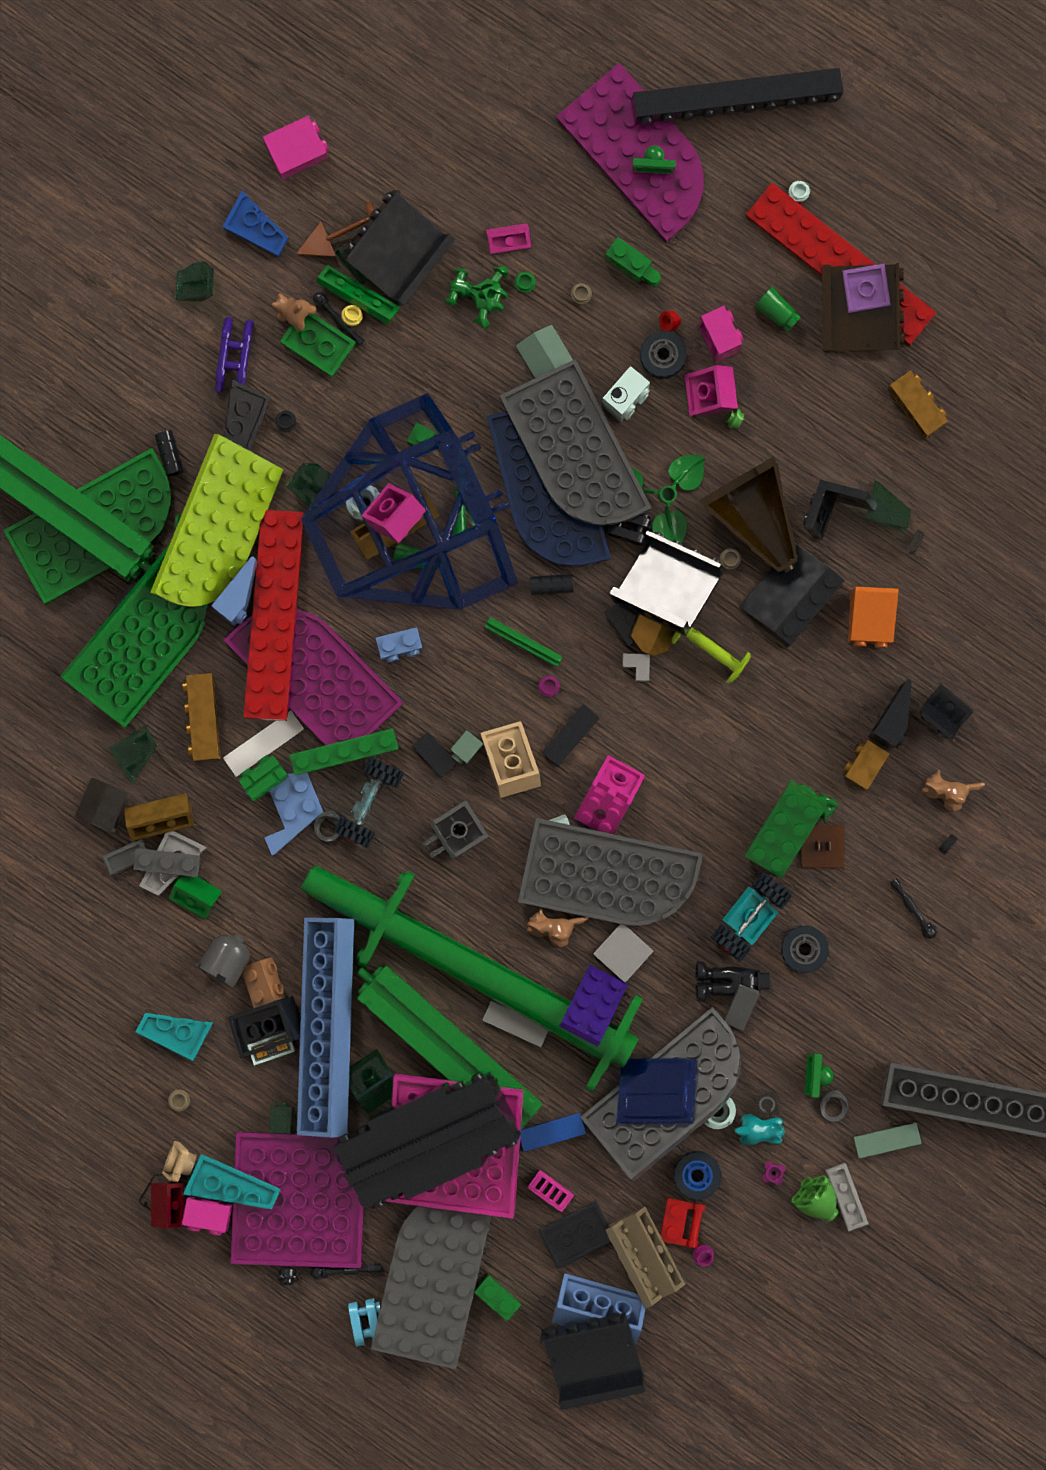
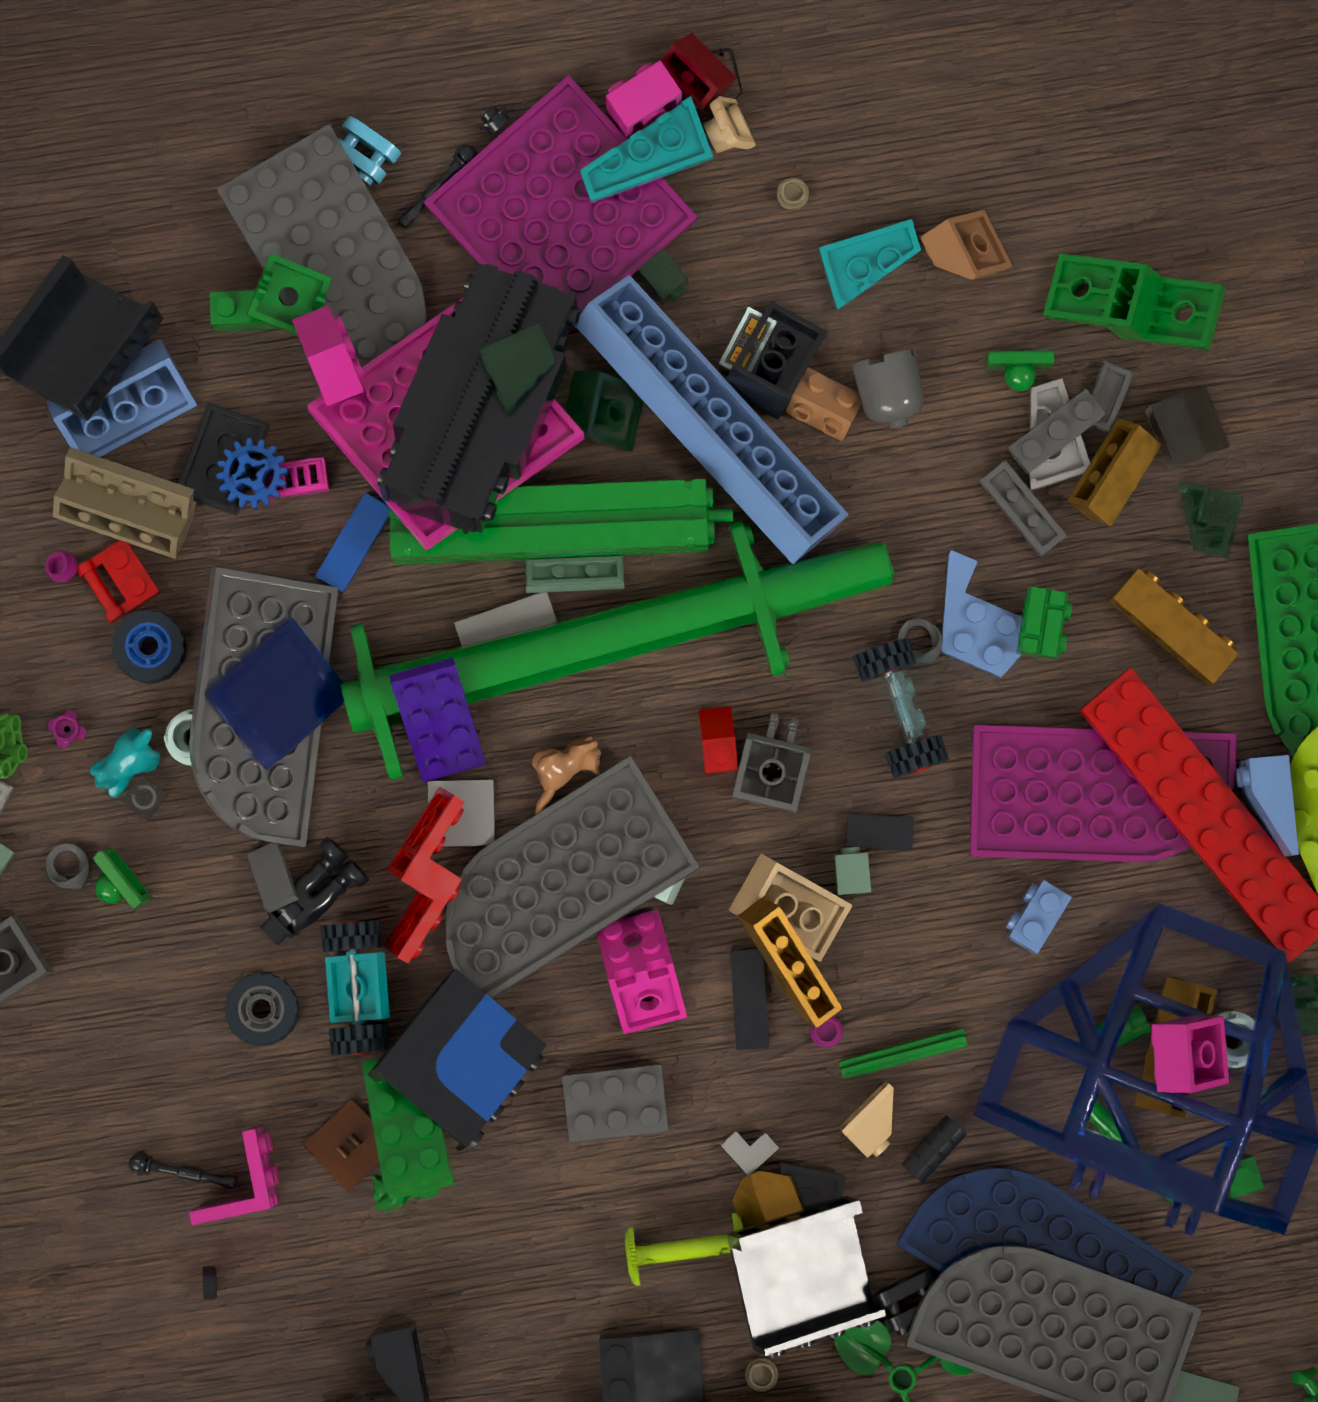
camera: 145 degrees right, 0 degrees up
green panel [168,875,222,920] -> none
white sticker [223,710,304,777] -> none
green plate [290,729,399,776] -> none
pearl gold brick [843,740,890,791] -> none
medium nougat animal [921,770,985,811] -> none
none -> dark pink bracket [189,1126,280,1225]
none -> blue gear [216,438,288,510]
none -> green piece [246,253,332,336]
none -> dark pink brick [292,305,365,406]
none -> black panel [367,969,547,1151]
none -> red bracket [383,786,465,964]
none -> clear green slope [479,323,554,413]
none -> sand green tile [525,555,624,593]
none -> dark grey brick [562,1064,669,1143]
none -> red slope [698,707,738,775]
none -> pearl gold brick [738,896,843,1028]
none -> tan slope [838,1081,894,1158]
none -> medium nougat slope [920,210,1013,280]
none -> dark grey plate [979,460,1067,557]
none -> green tile [985,350,1054,392]
none -> green bracket [1043,253,1226,351]

